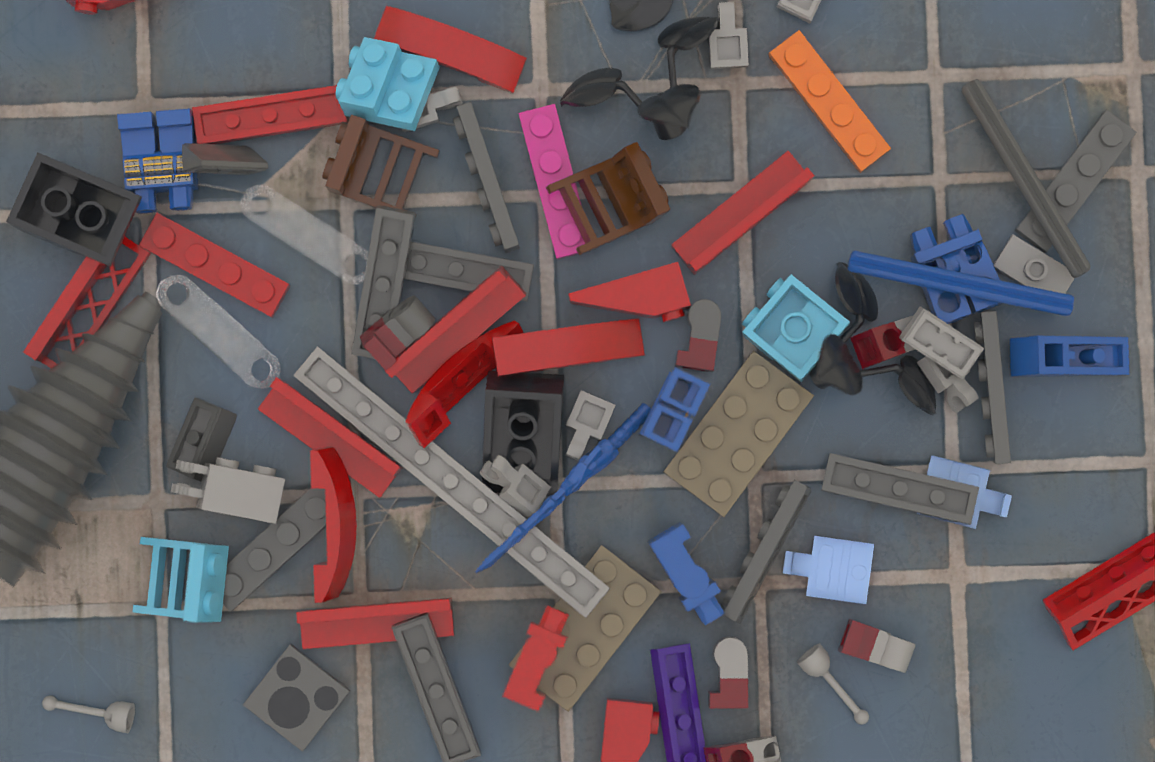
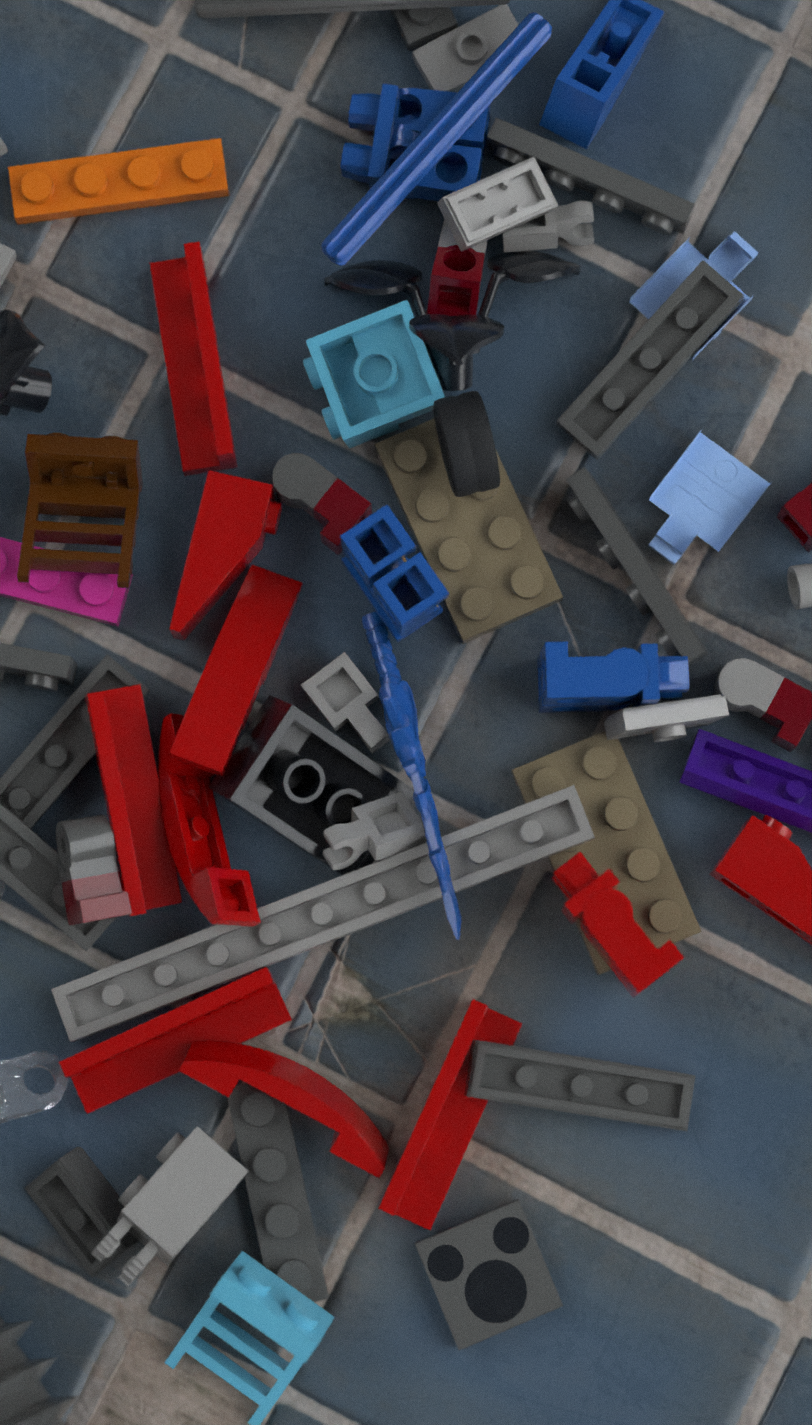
camera: 60 degrees left, 5 degrees down
none -> black tyre [433,391,500,497]
none -> light grey plate [604,694,729,742]

